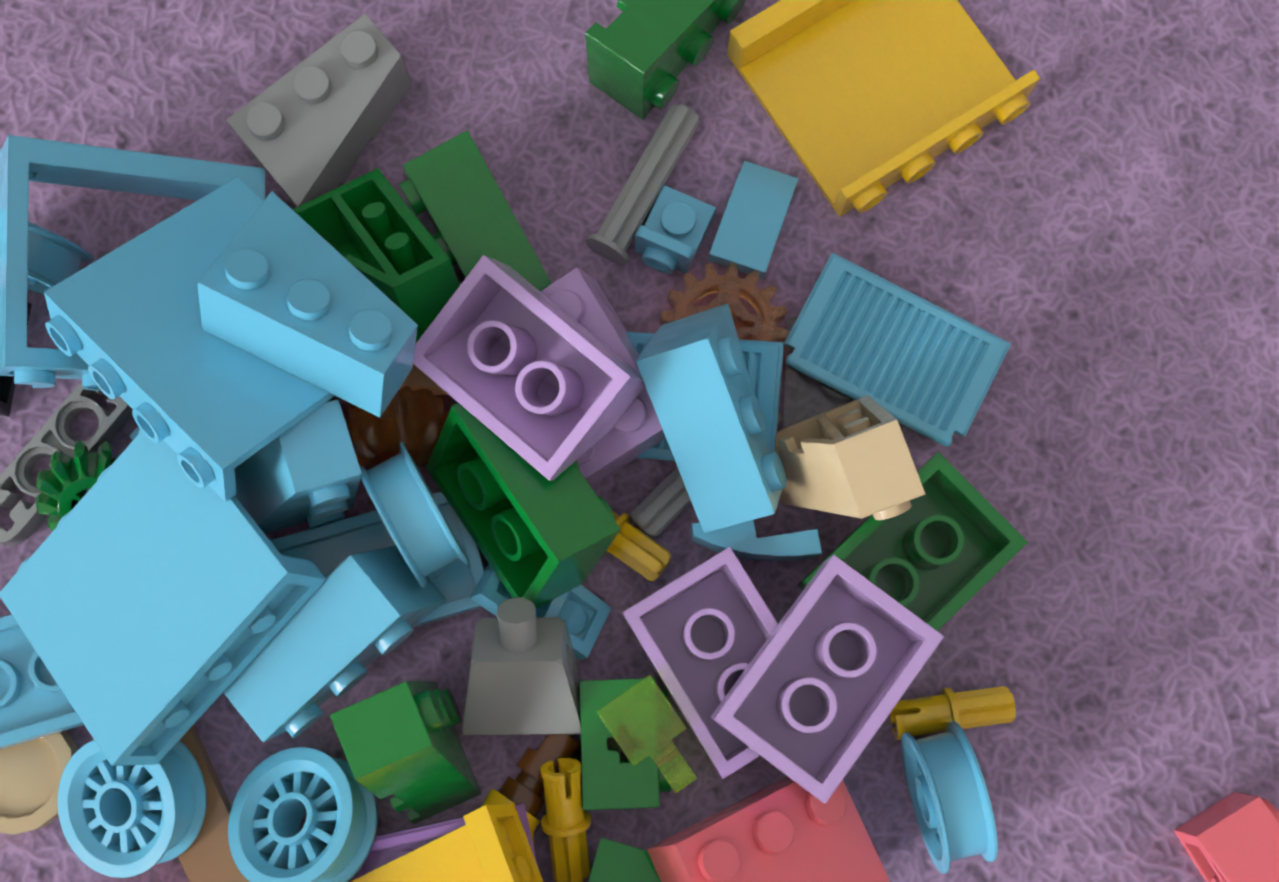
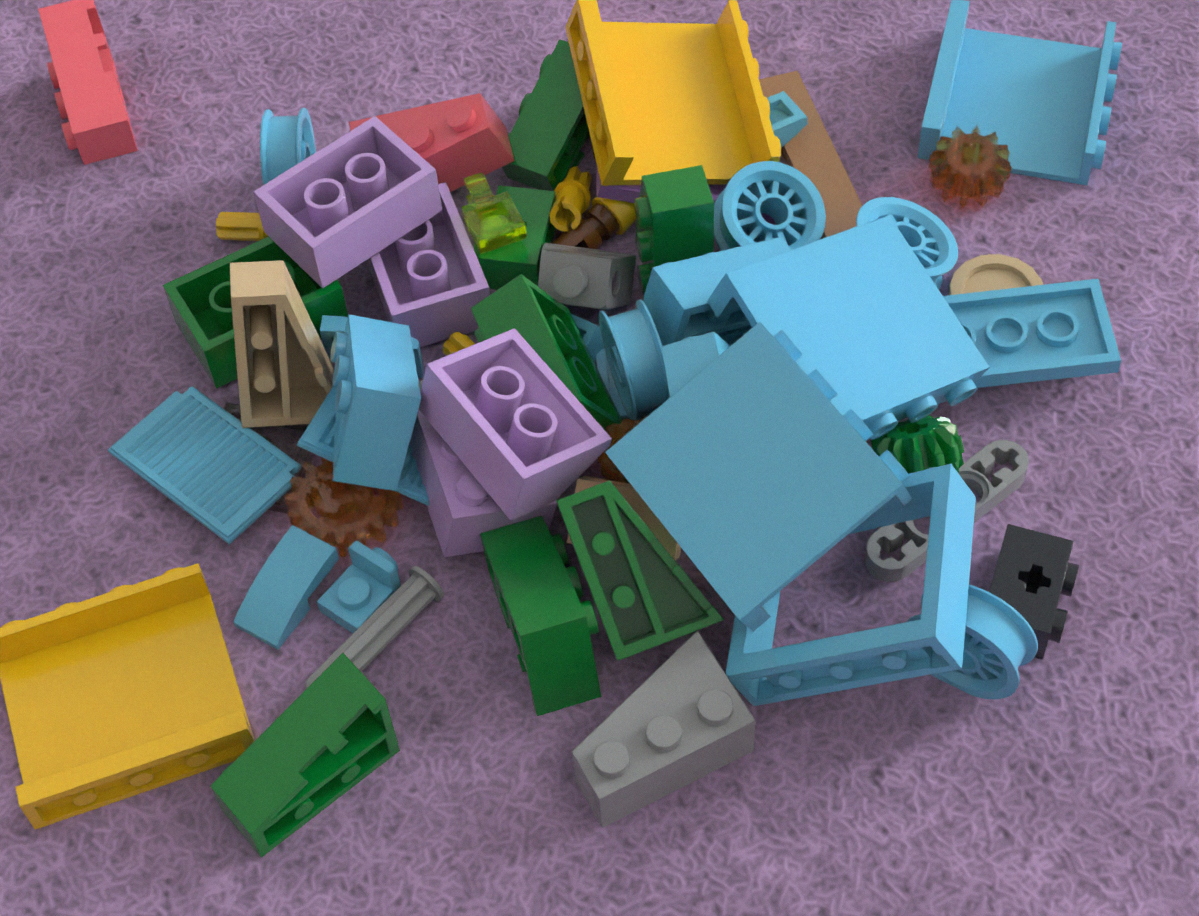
camera: 165 degrees left, 25 degrees down
medium azure wedge [197,191,418,418] -> none

